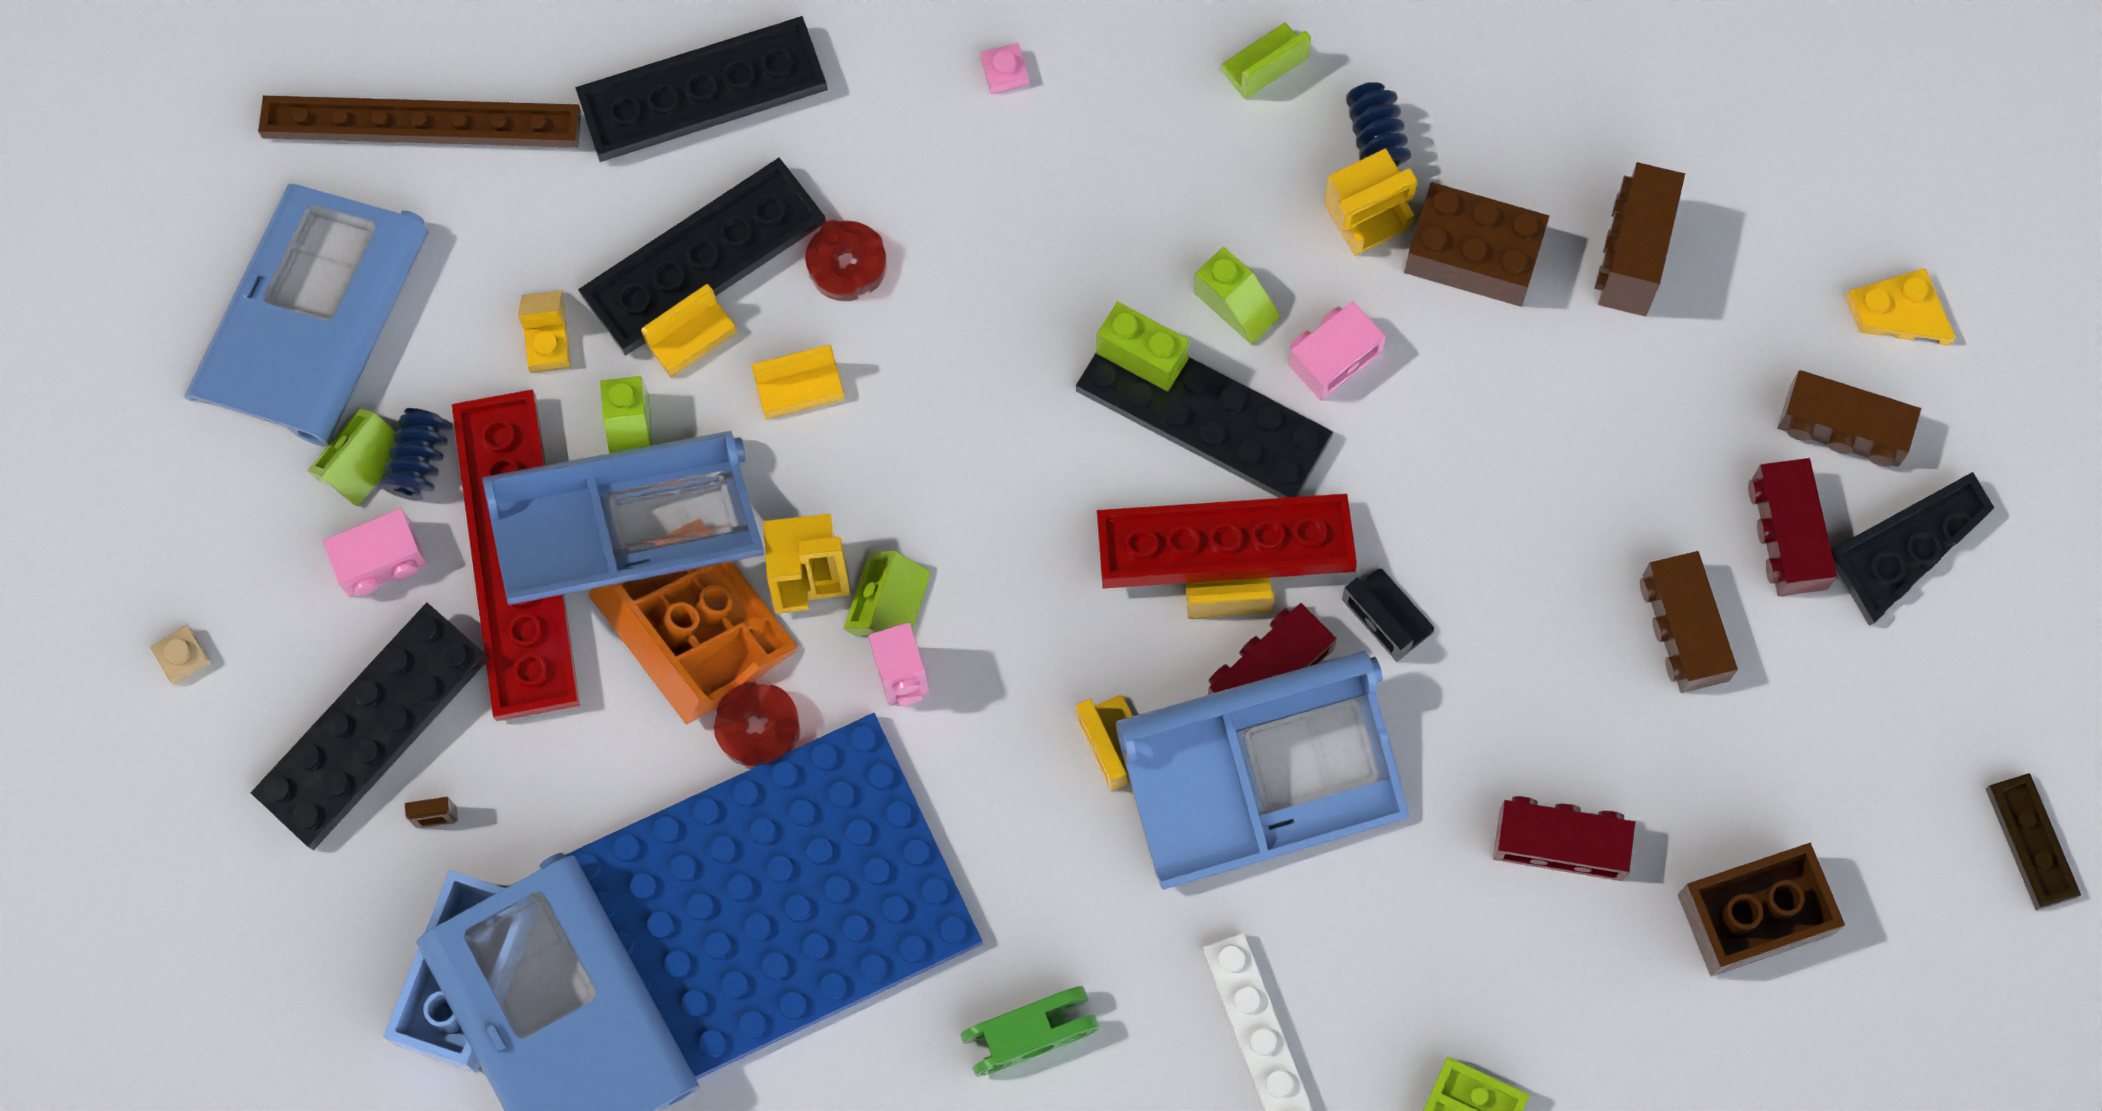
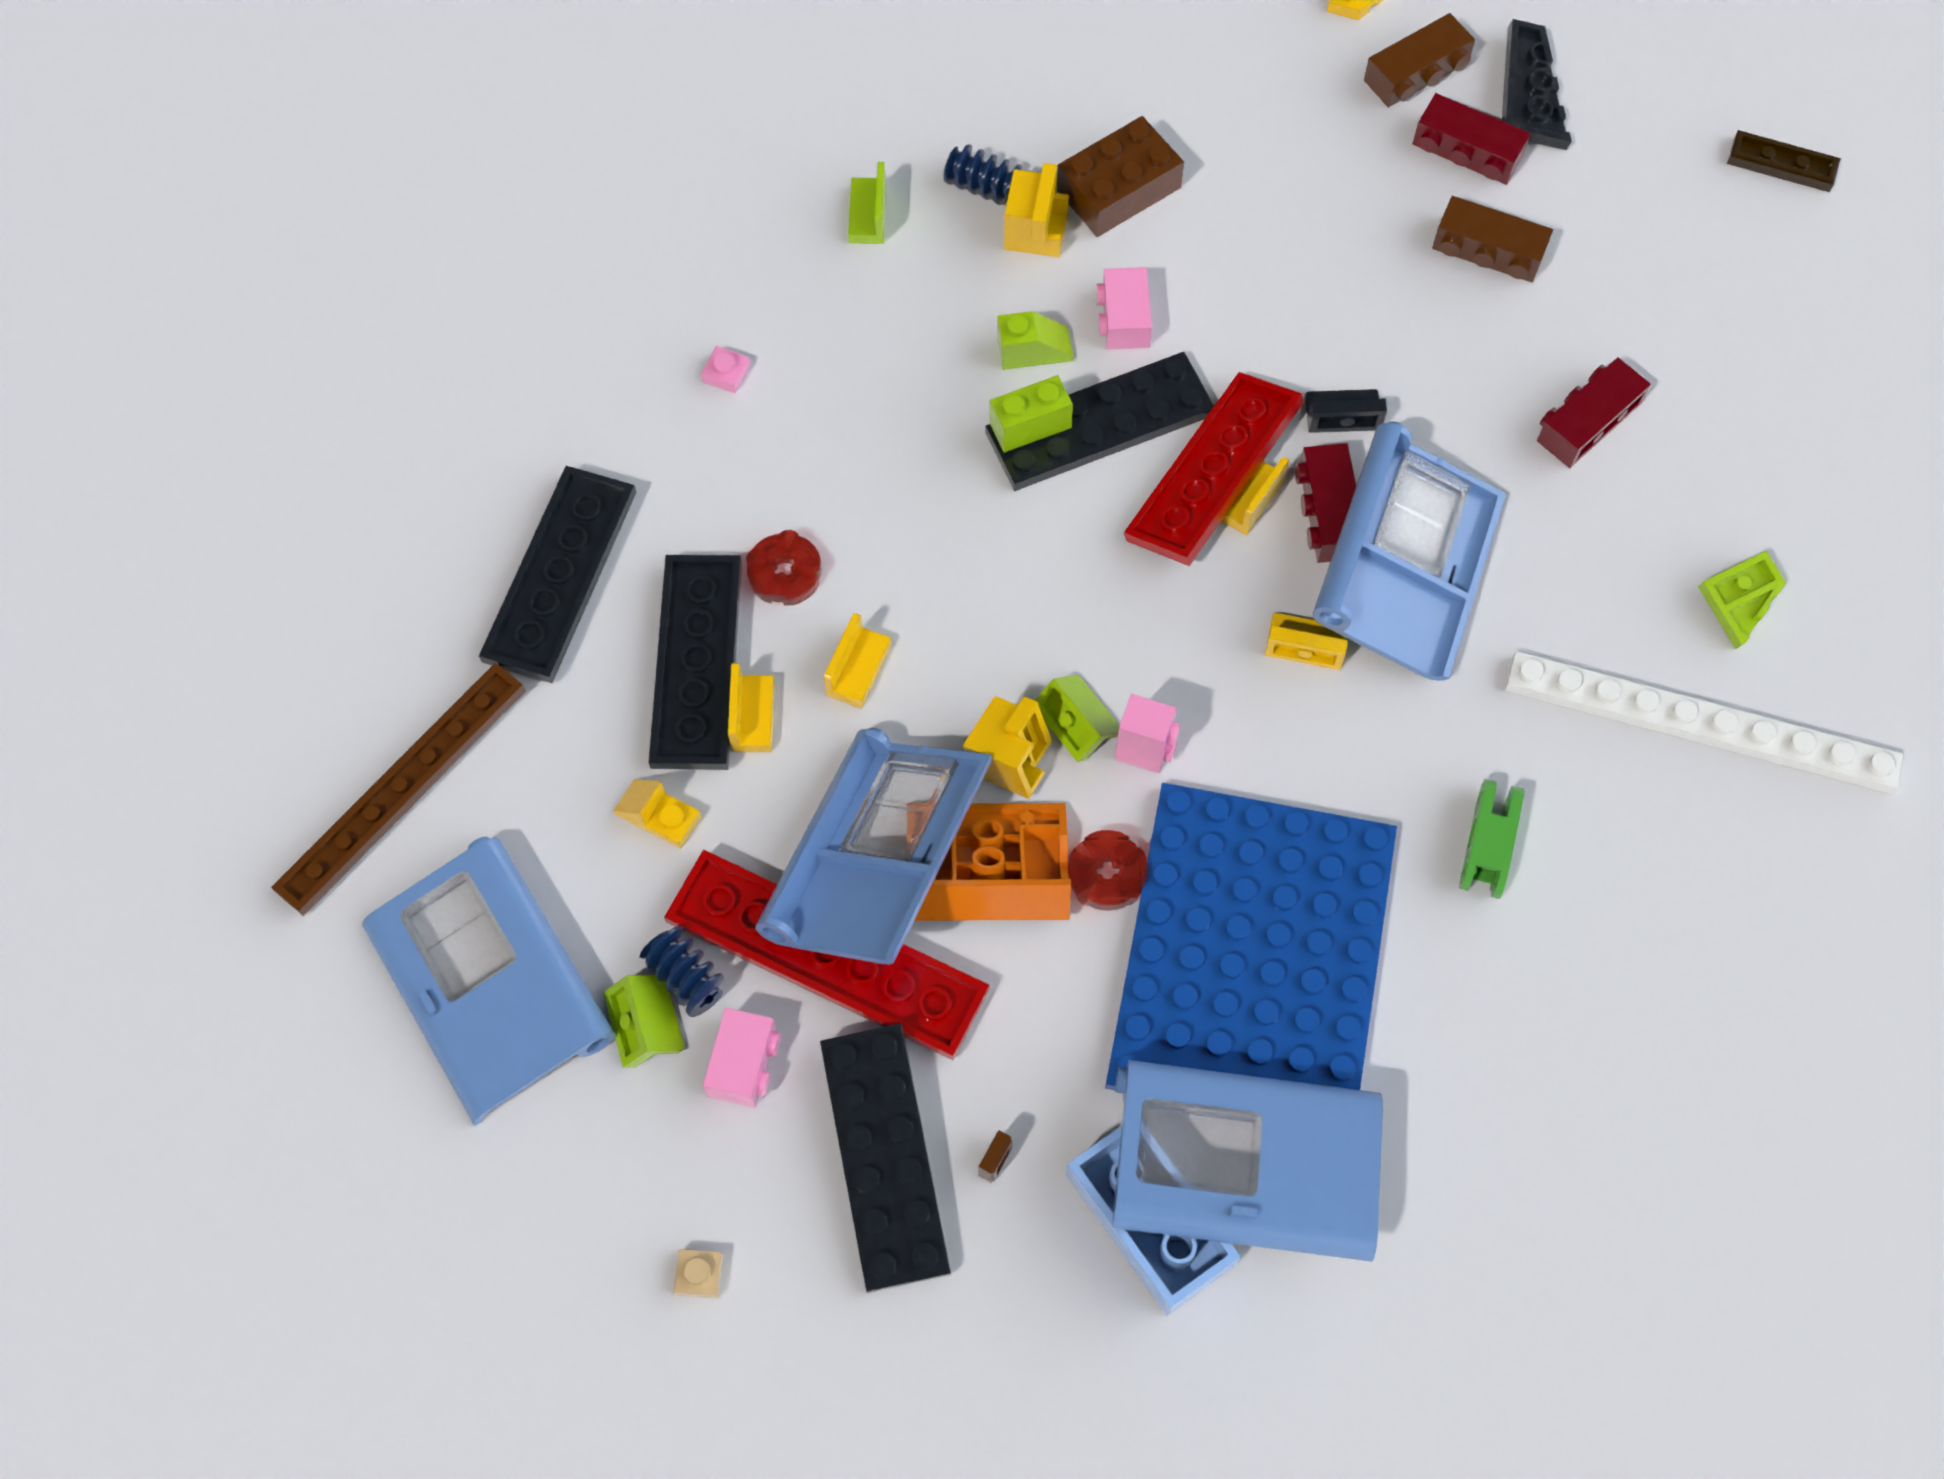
camera: 55 degrees left, 5 degrees down
lime slope [600,376,653,453] -> none
reddish brown brick [1594,162,1686,317] -> none
reddish brown brick [1678,842,1845,977] -> none

